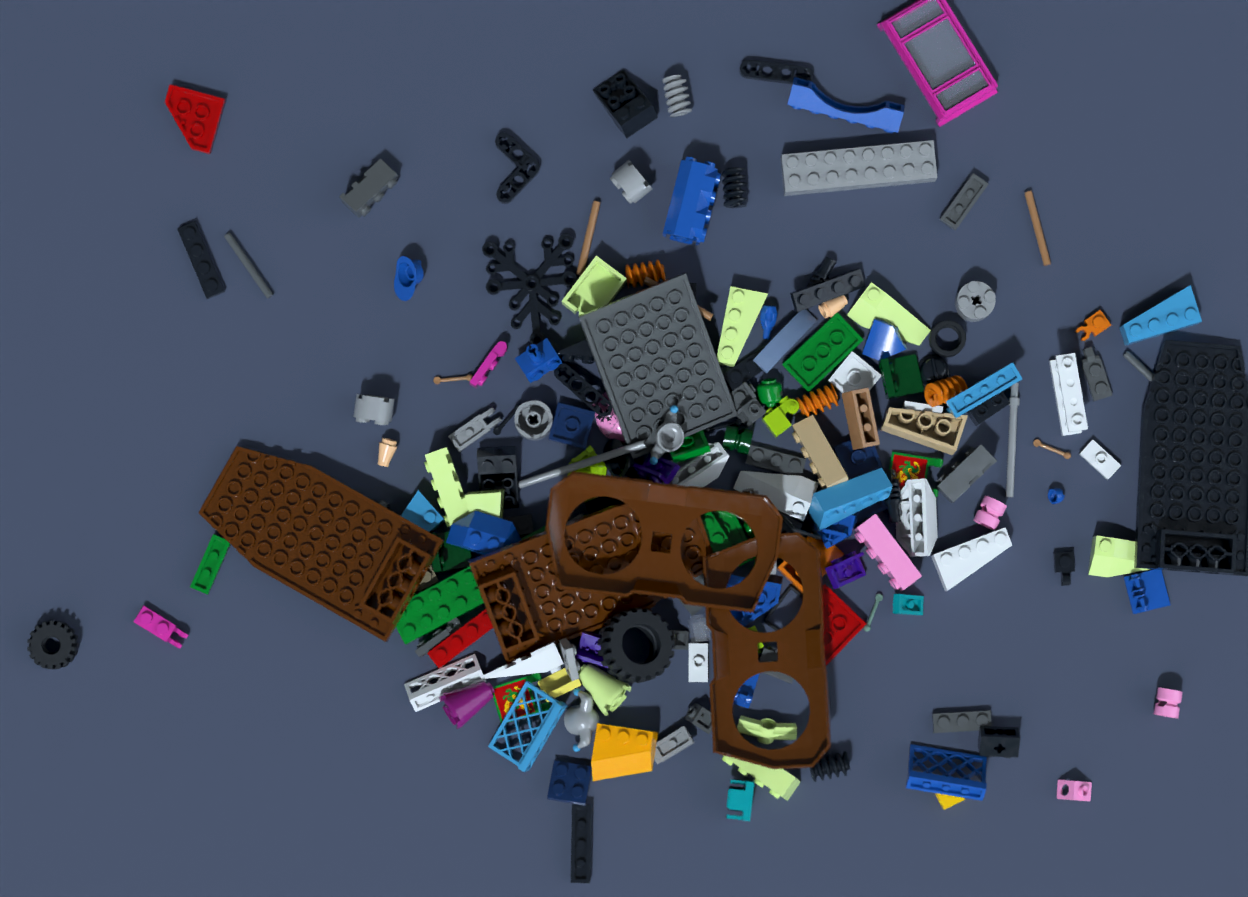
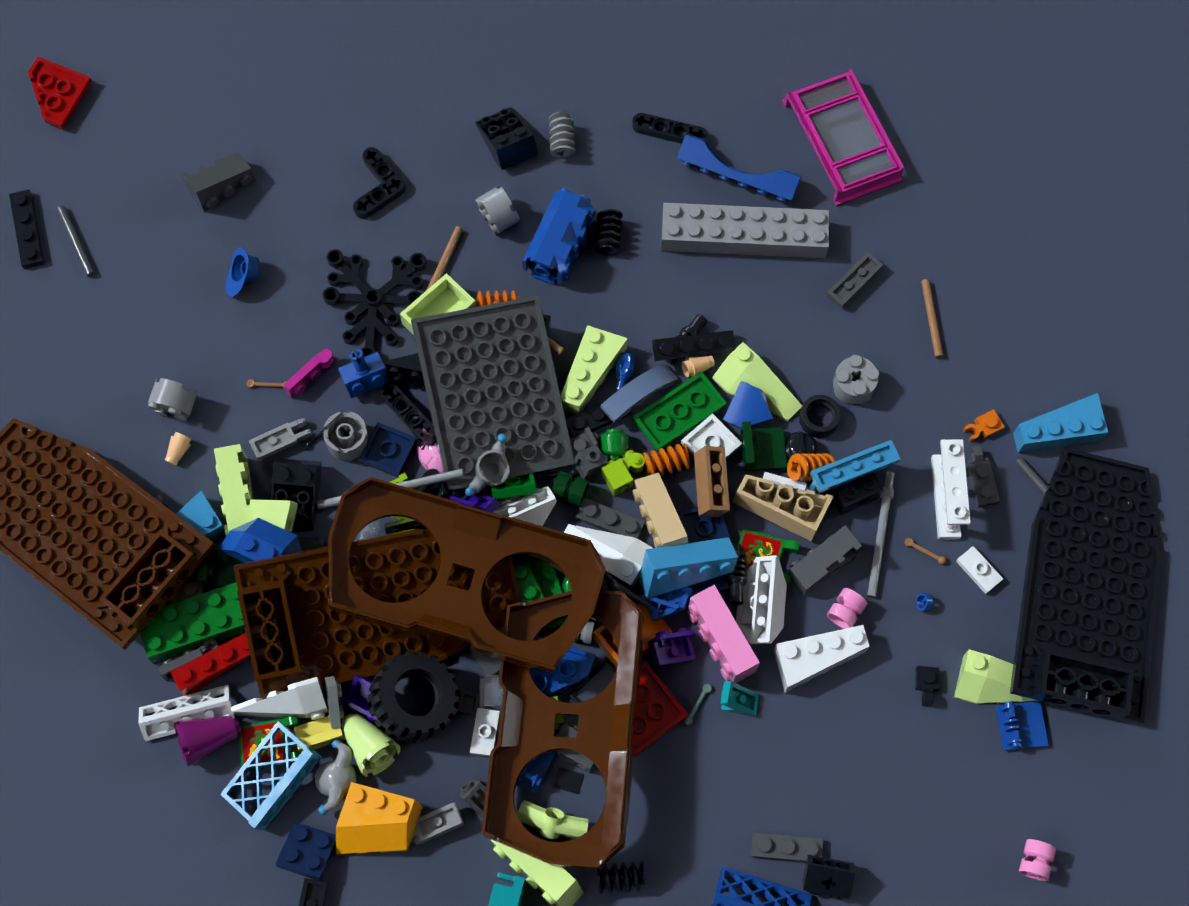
camera: 10 degrees right, 15 degrees down
none -> black sticker [554,768,584,794]

